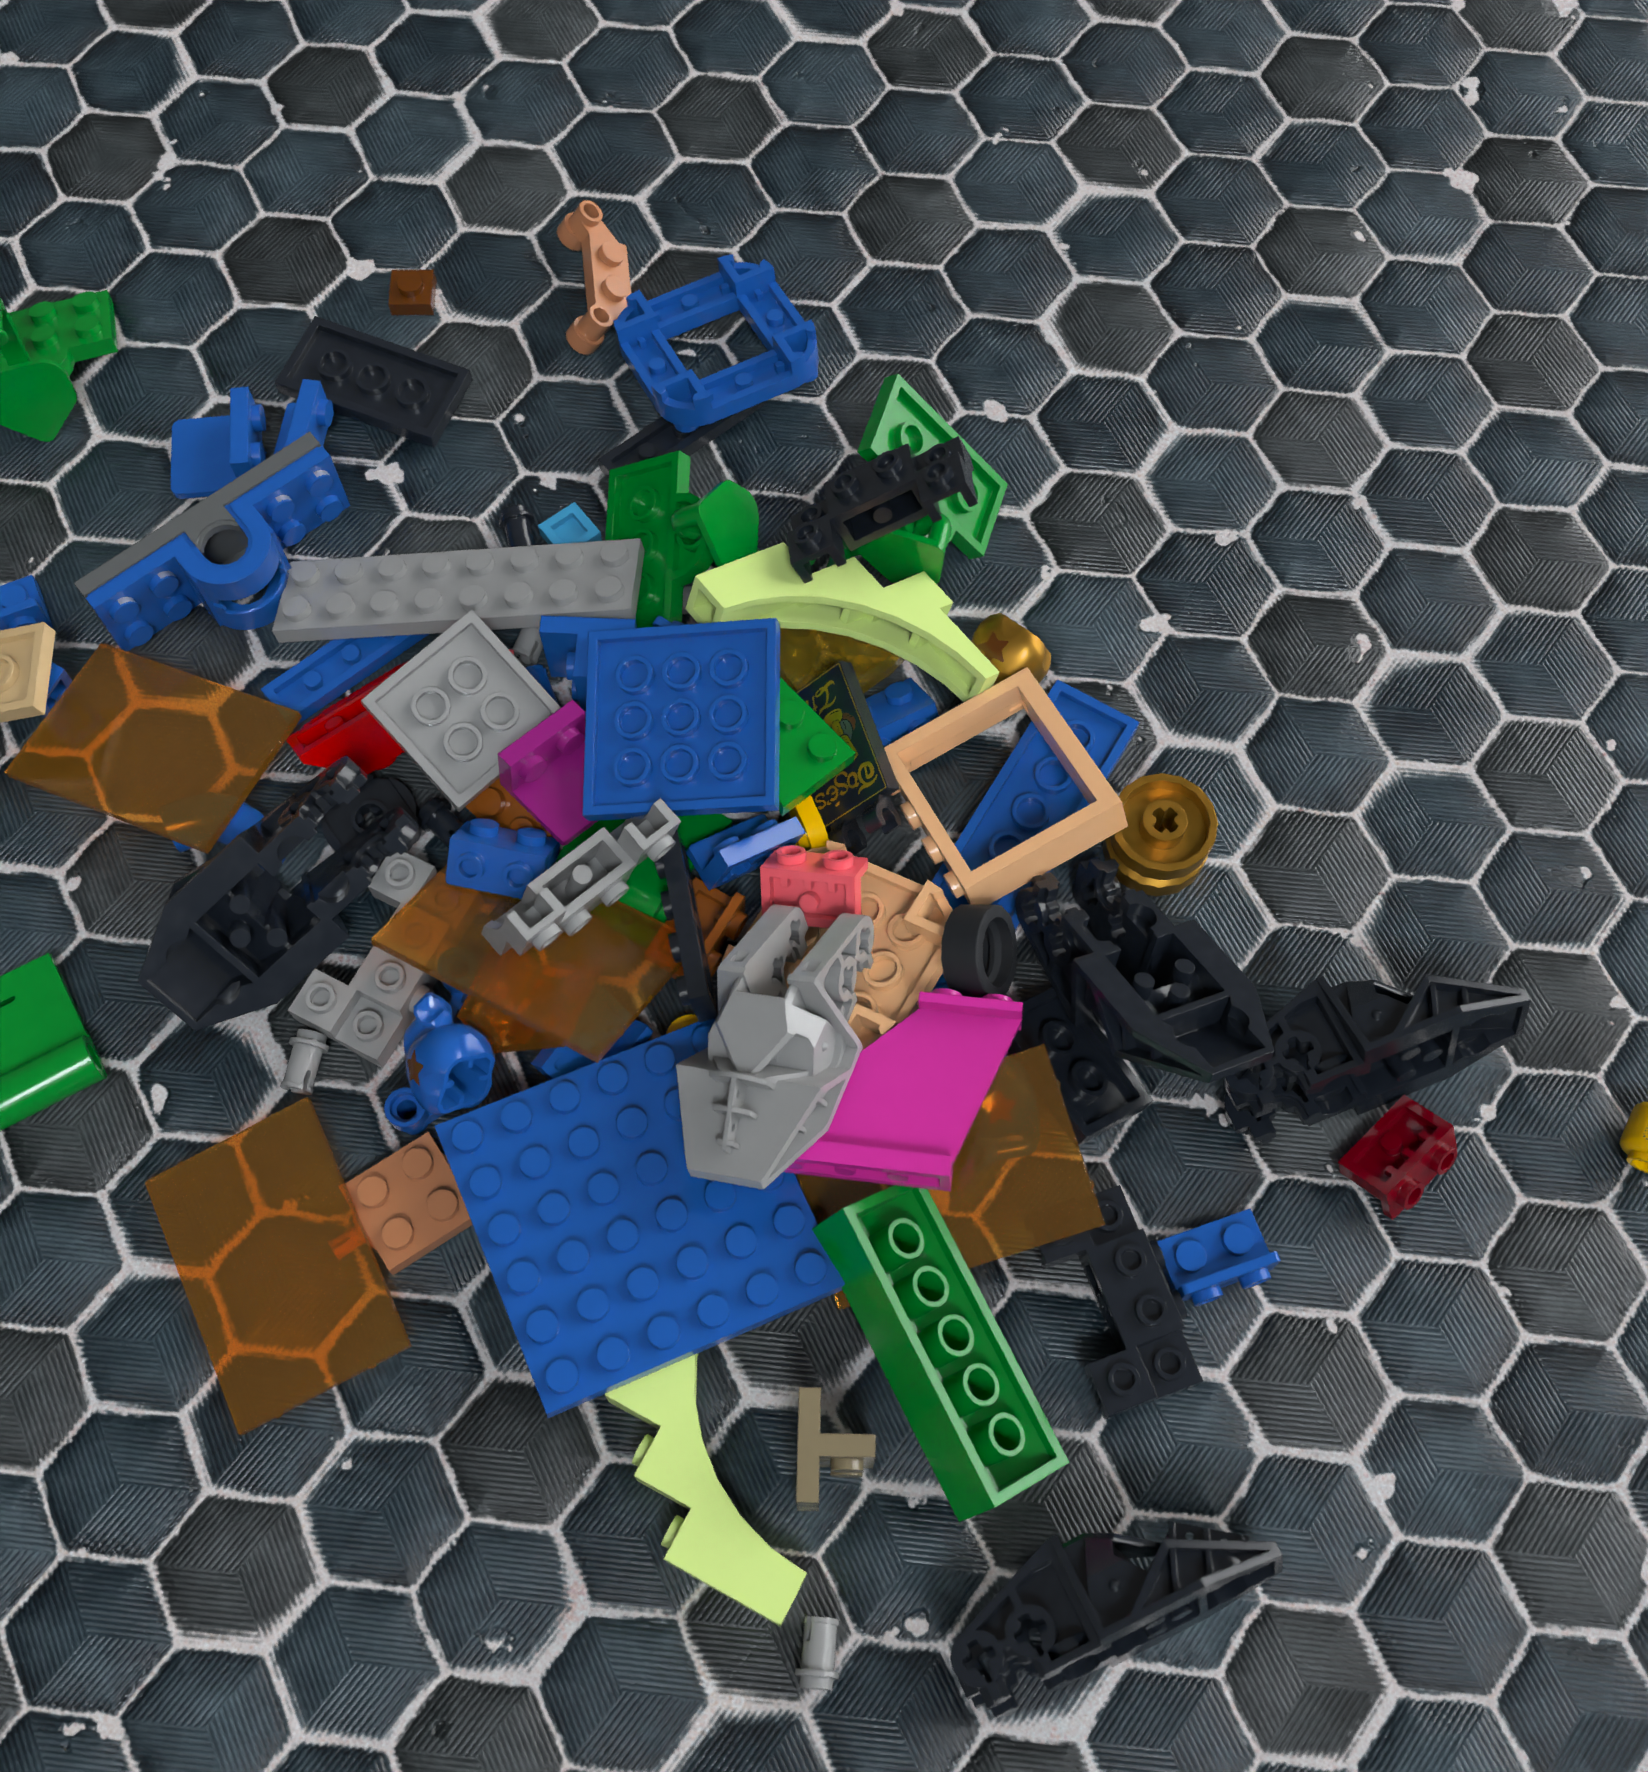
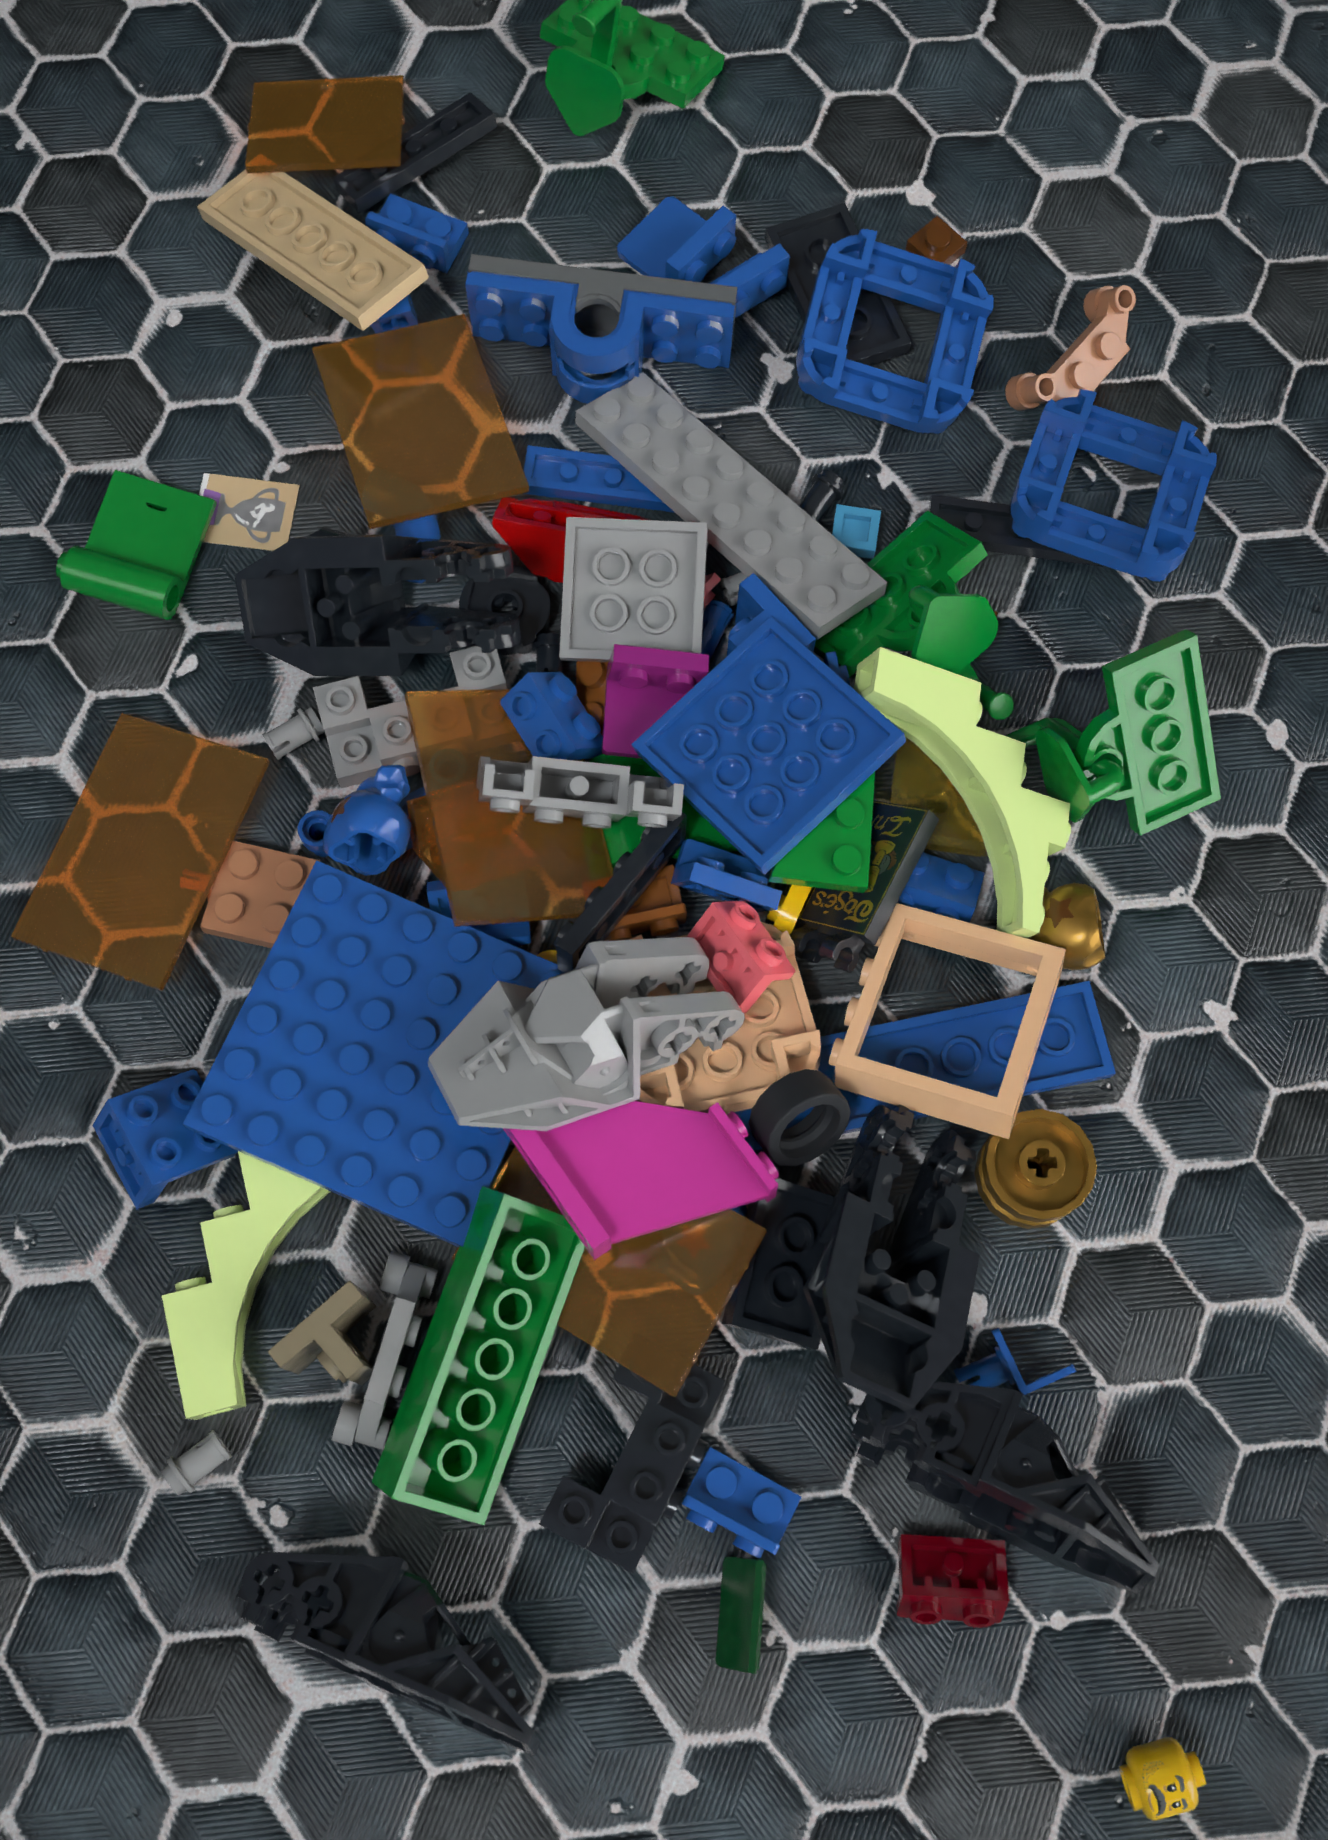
camera: 45 degrees right, 5 degrees up
black bracket [786,436,978,584] -> none
none -> blue bracket [92,1069,238,1210]
none -> sticker [199,473,300,551]
none -> light grey plate [332,1251,438,1450]
none -> dark green slope [715,1556,766,1674]
none -> blue plate [796,229,994,434]
none -> blue bracket [954,1328,1077,1396]

